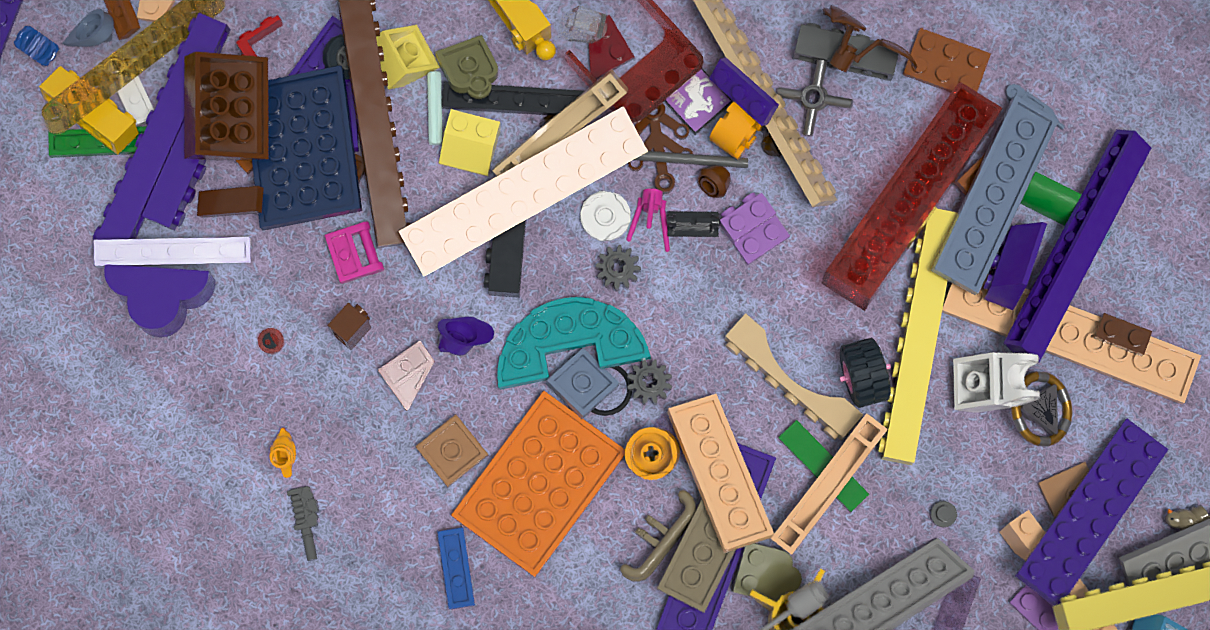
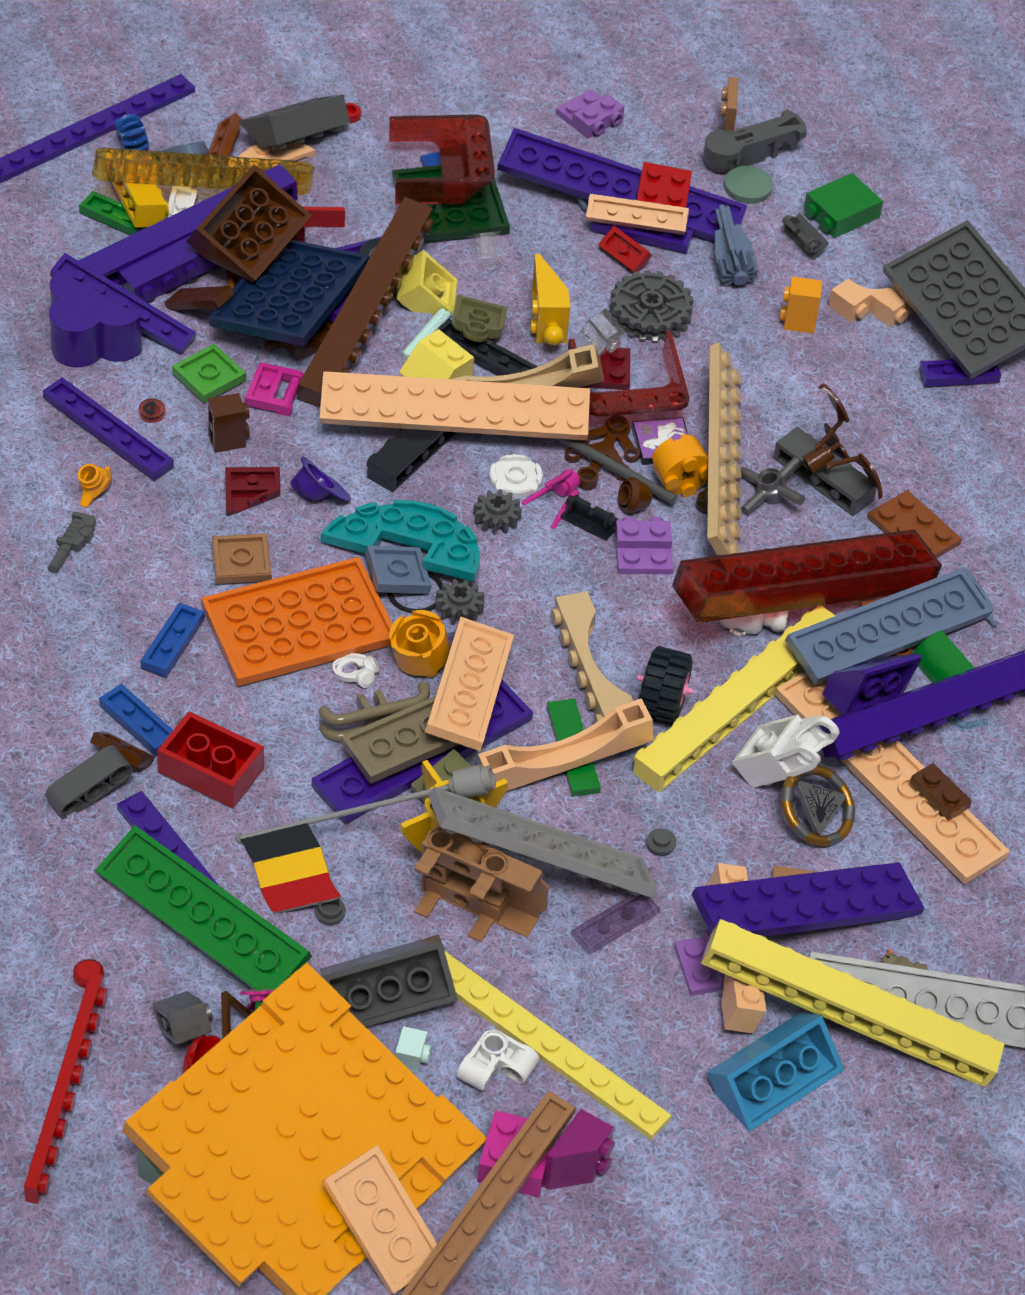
camera: 30 degrees right, 30 degrees down
dark purple plate [709,57,779,126] -> none
none -> dark purple plate [43,377,174,480]
none -> bright green plate [172,344,246,403]
none -> white piece [332,653,379,688]

